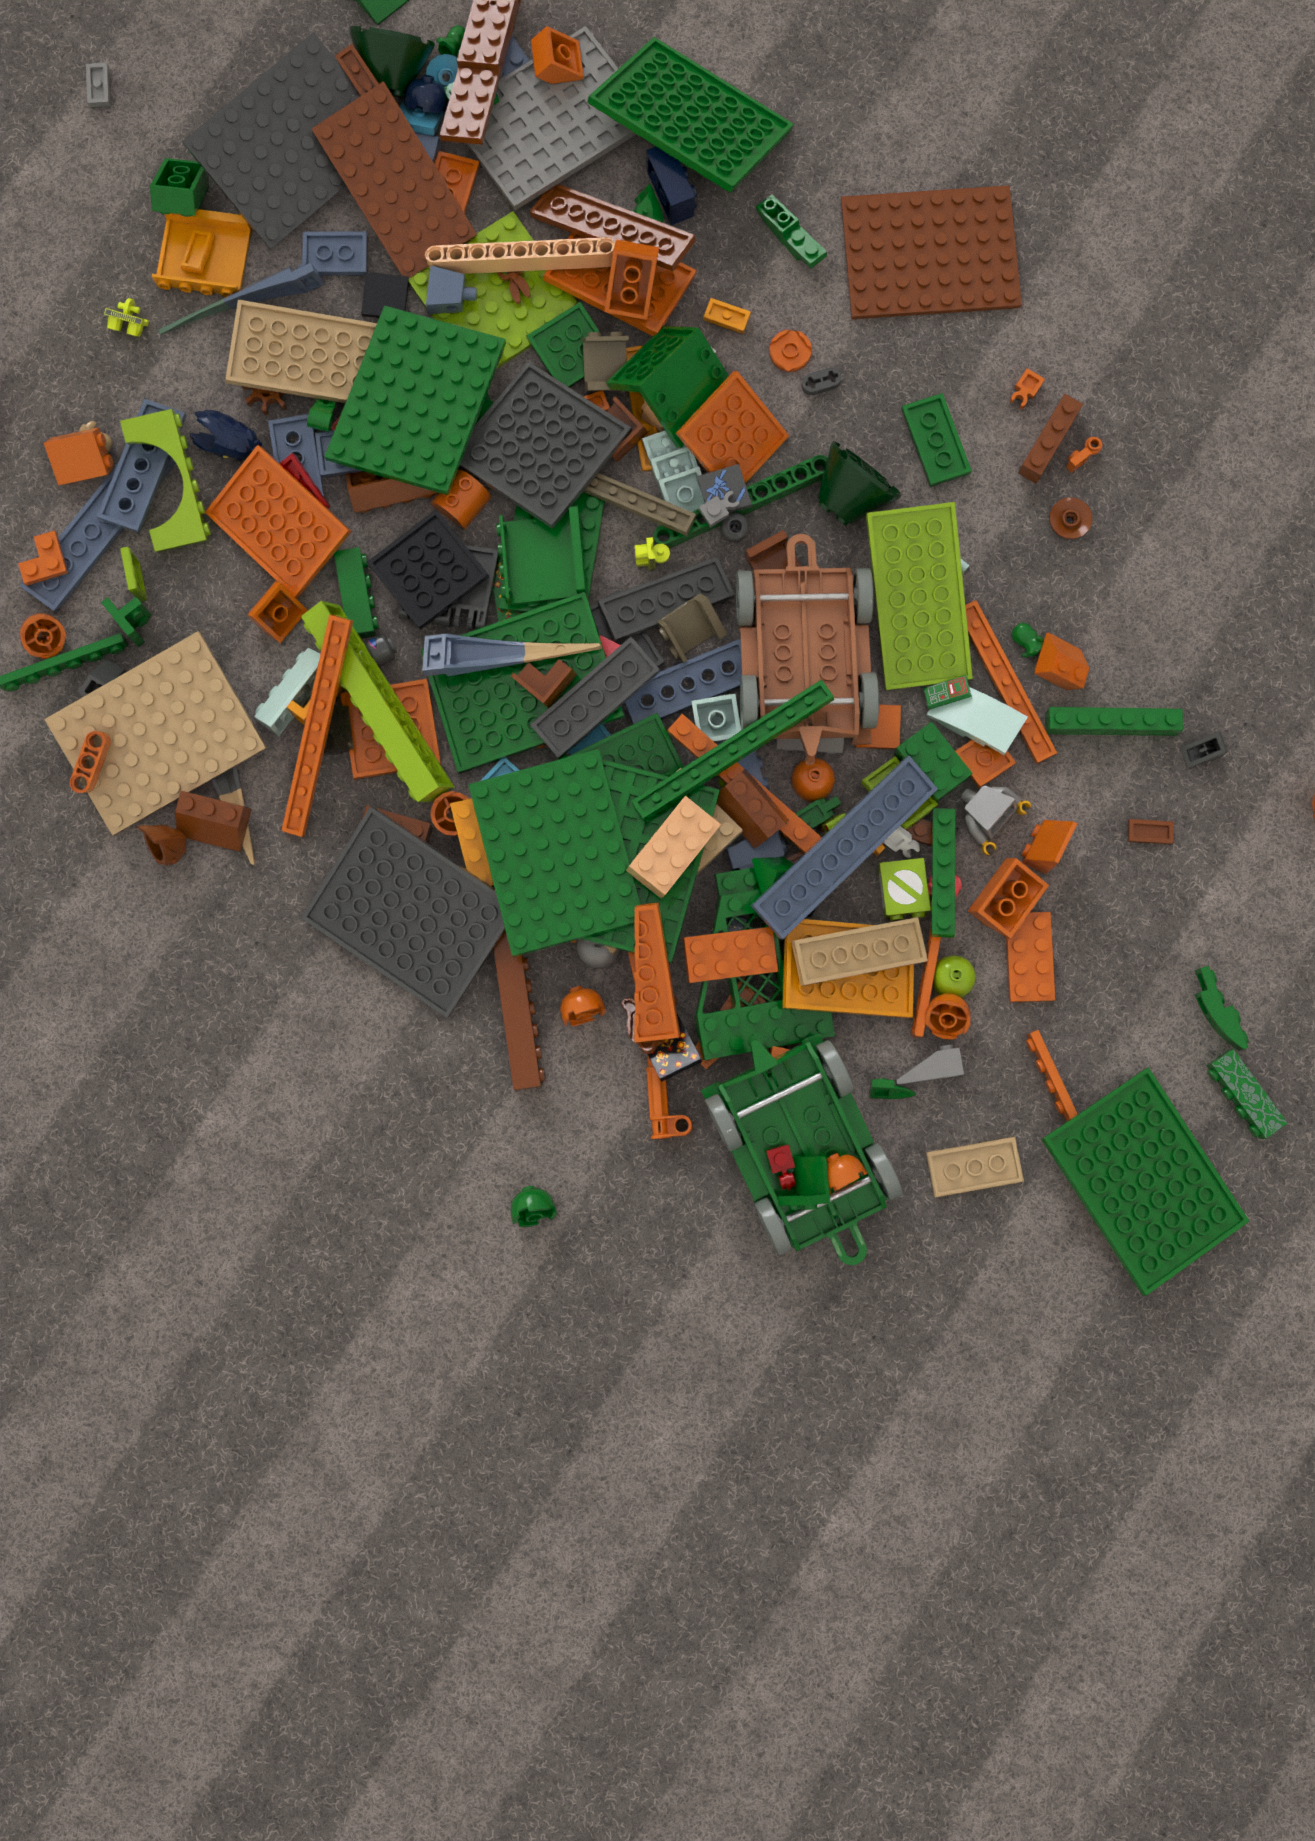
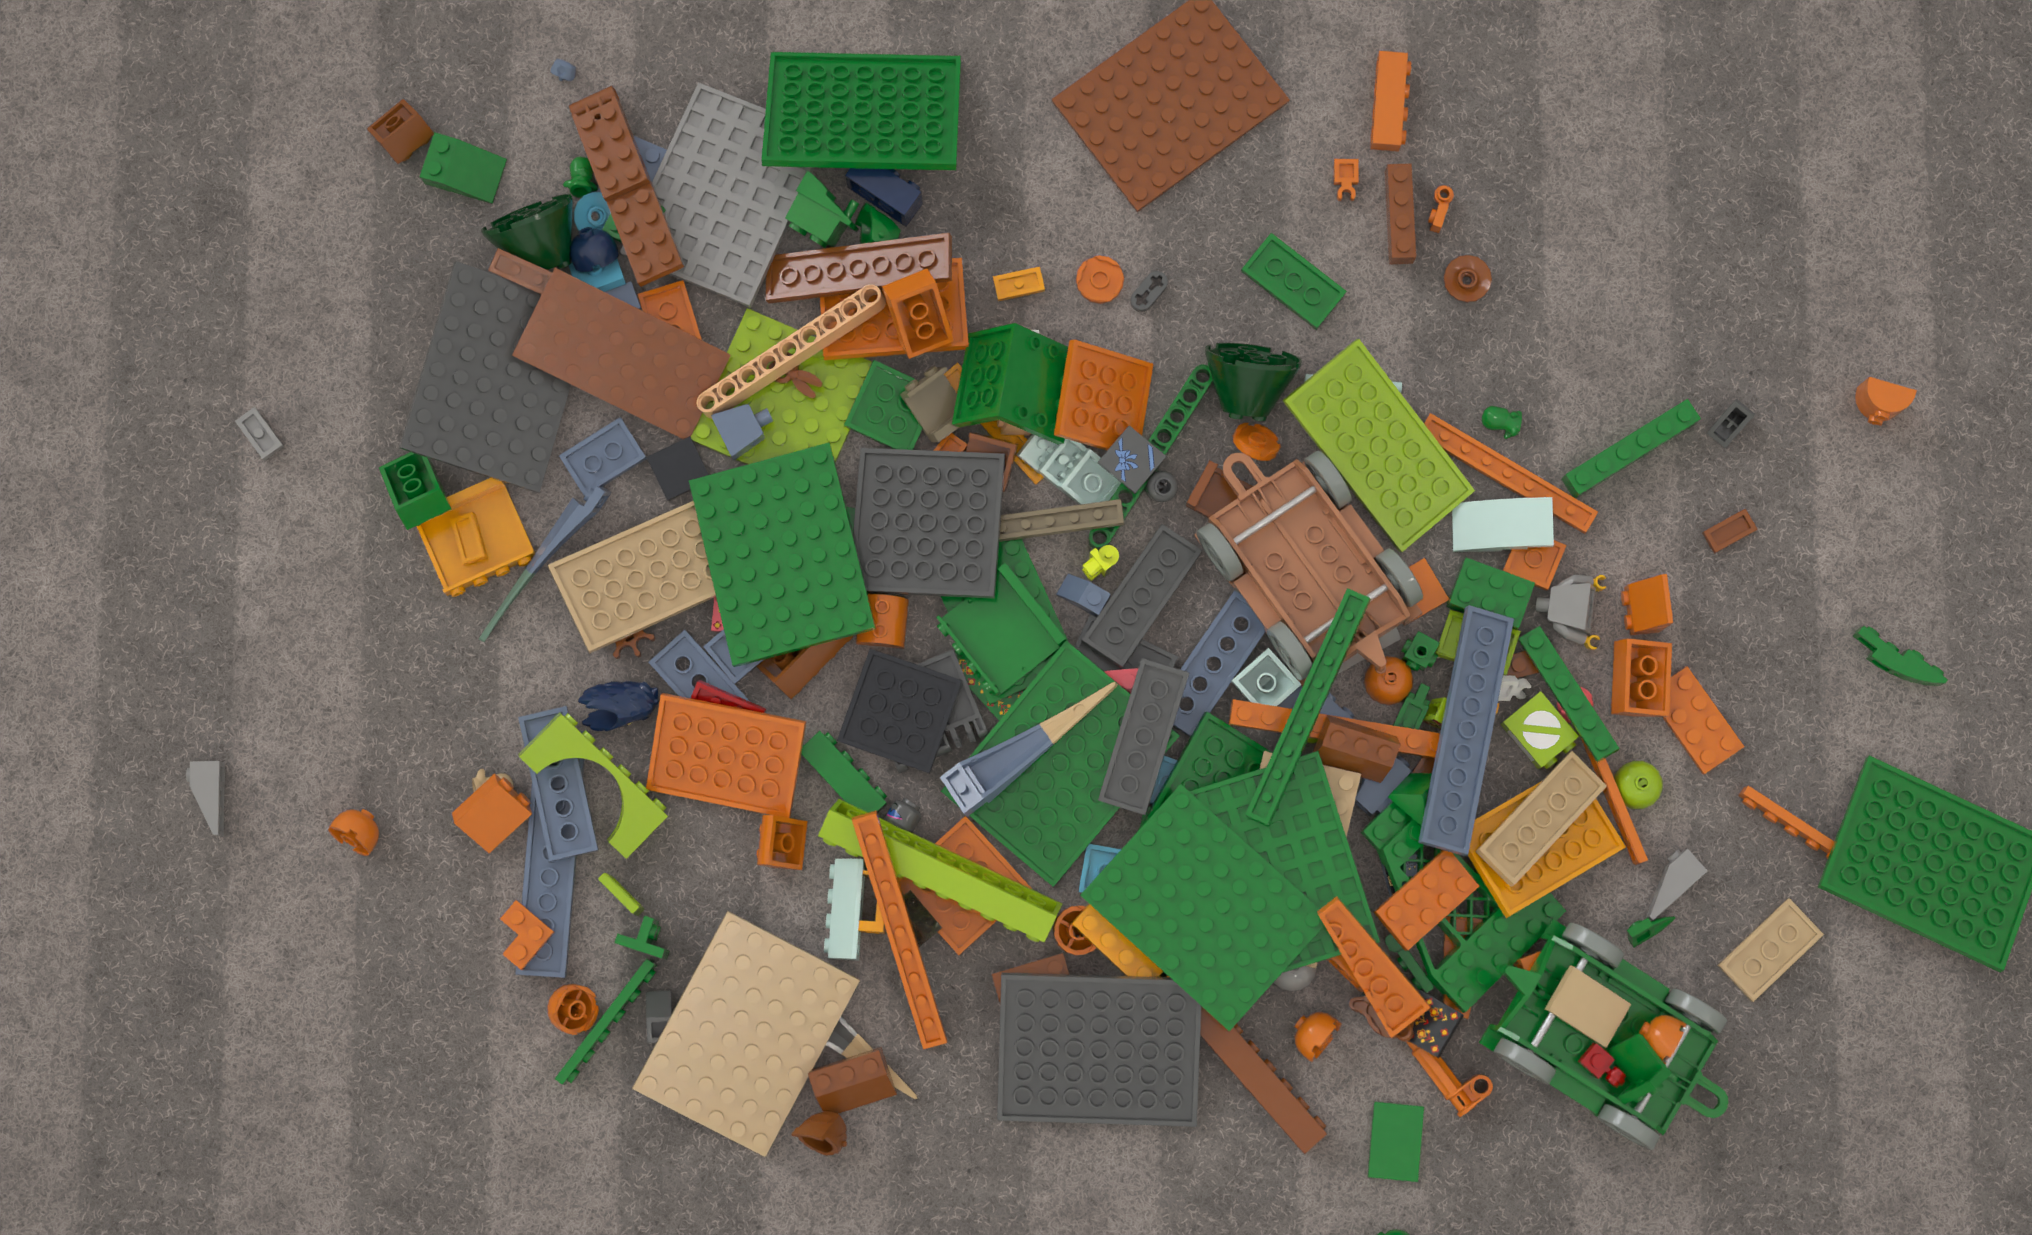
camera: 30 degrees left, 0 degrees up
orange beam [70,731,111,793] -> none
neon yellow hips [104,298,149,337] -> none
green piece [307,398,336,432] -> none
dark orange panel [511,659,577,708] -> none
orange slope [531,26,584,84] -> none
light nougat brick [626,796,721,899] -> none
dark tan panel [657,593,727,663] -> none
light grey plate [699,491,740,528] -> none
green slope [756,194,827,269] -> none
green tile [924,675,972,710] -> none
orange cylinder [926,993,971,1039] -> none
orange slope [1034,633,1090,690] -> none
green brick [1206,1049,1288,1139] -> none
none -> green piece [785,171,859,248]
none -> sand blue slope [1056,574,1111,617]
none -> orange tile [1233,422,1281,461]
none -> green tile [1367,1102,1424,1182]
none -> orange brick [1370,51,1411,152]
none -> green hinge [1385,933,1434,993]
none -> green brick [1401,631,1440,672]
none -> tan tile [1545,966,1631,1048]

